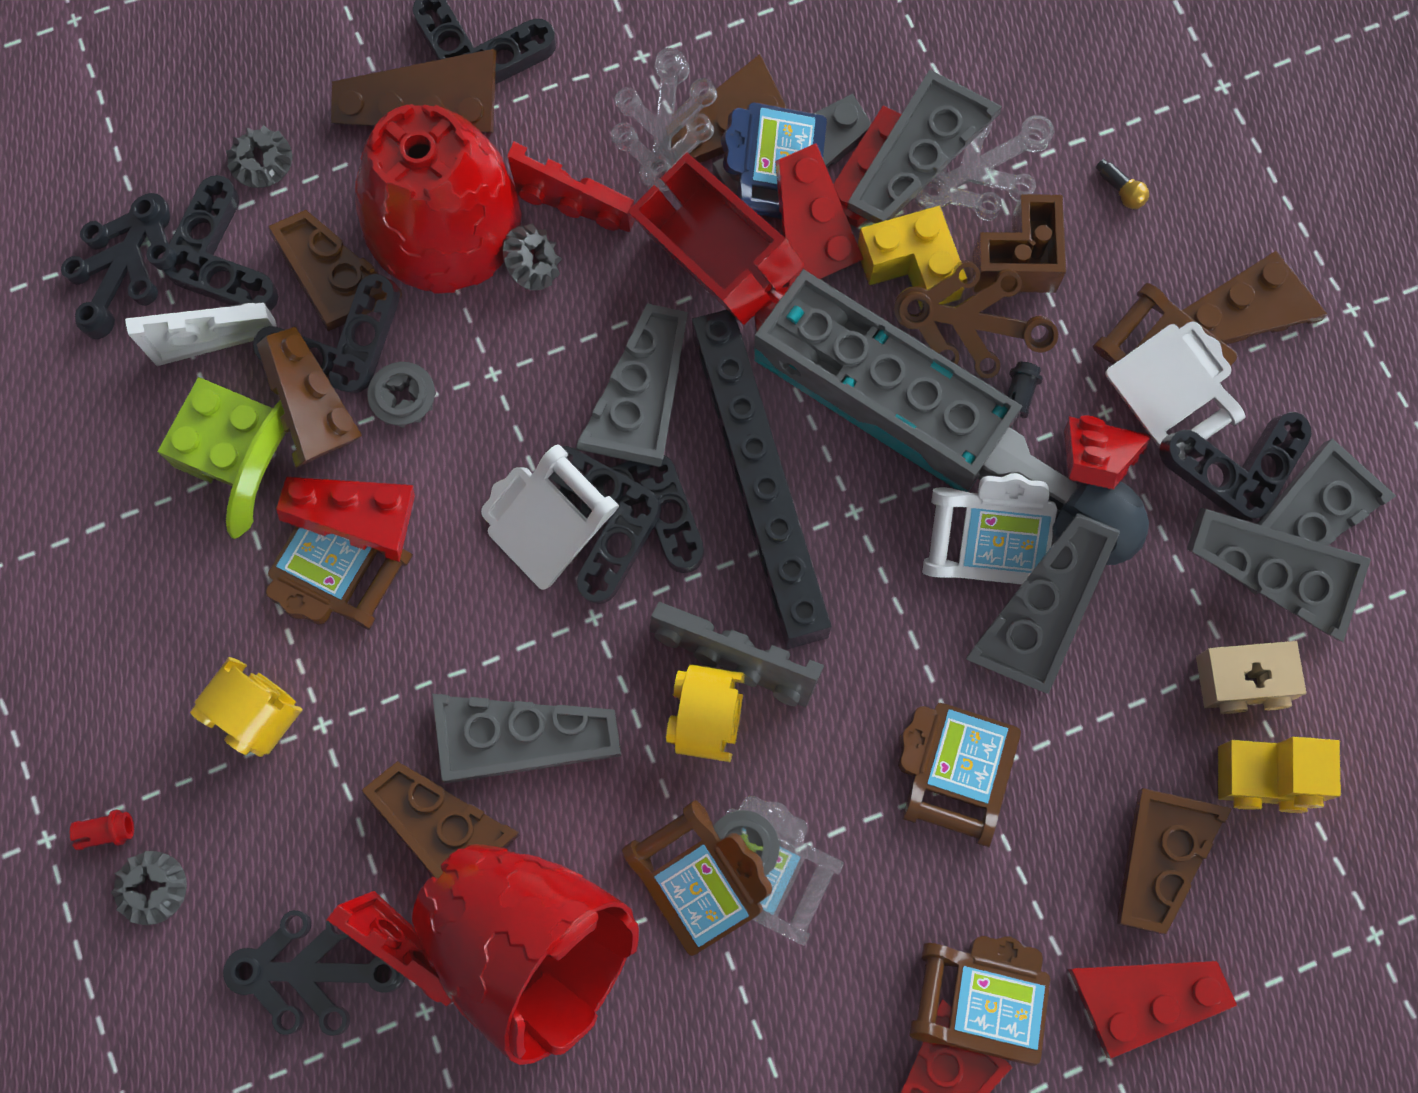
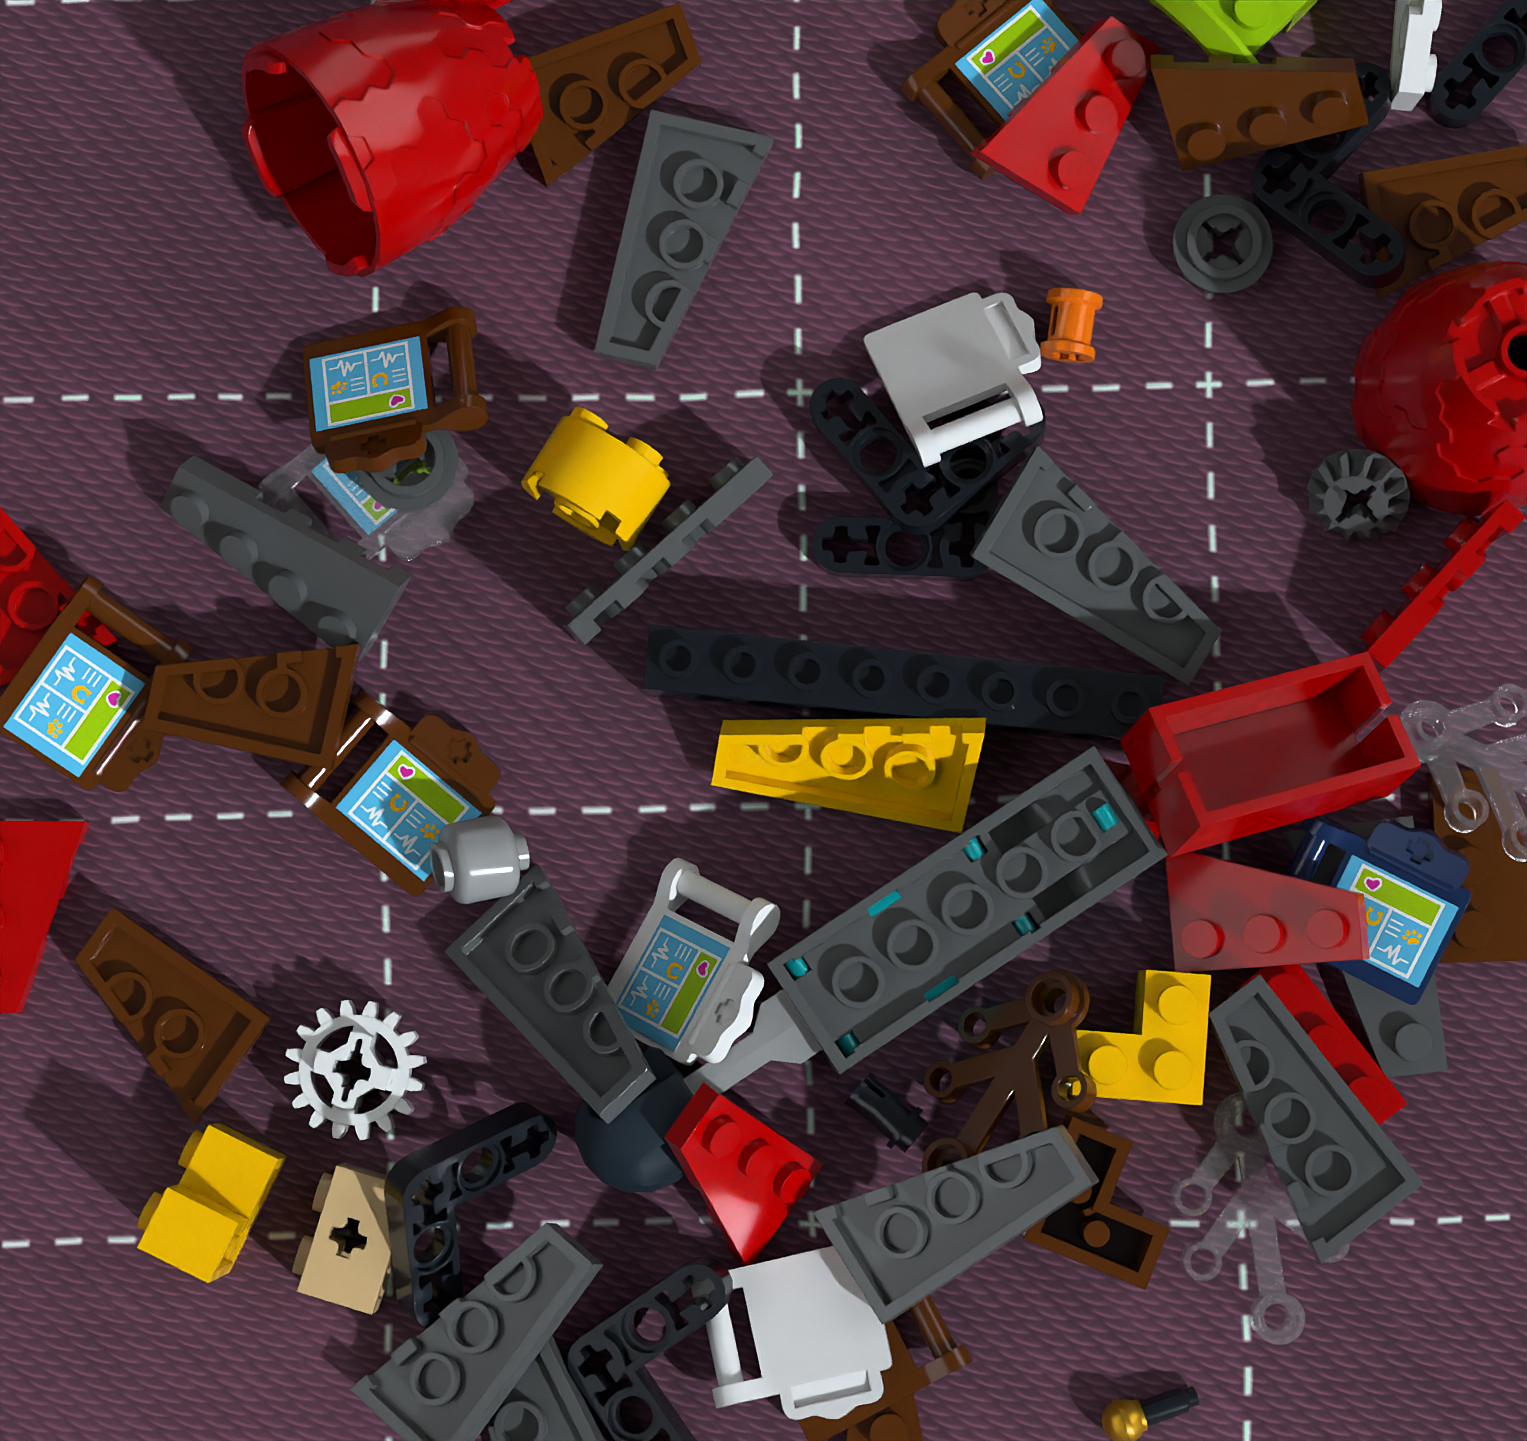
camera: 110 degrees right, 10 degrees up
none -> reddish brown wing [142,644,361,771]
none -> dark grey wing [160,455,413,662]
none -> white gear [284,1000,427,1140]
none -> black beam [384,1102,557,1327]
none -> light grey head [430,815,530,904]
none -> yellow wing [711,718,987,833]
none -> dark grey wing [813,1125,1100,1324]
none -> orange bush [1040,288,1103,363]

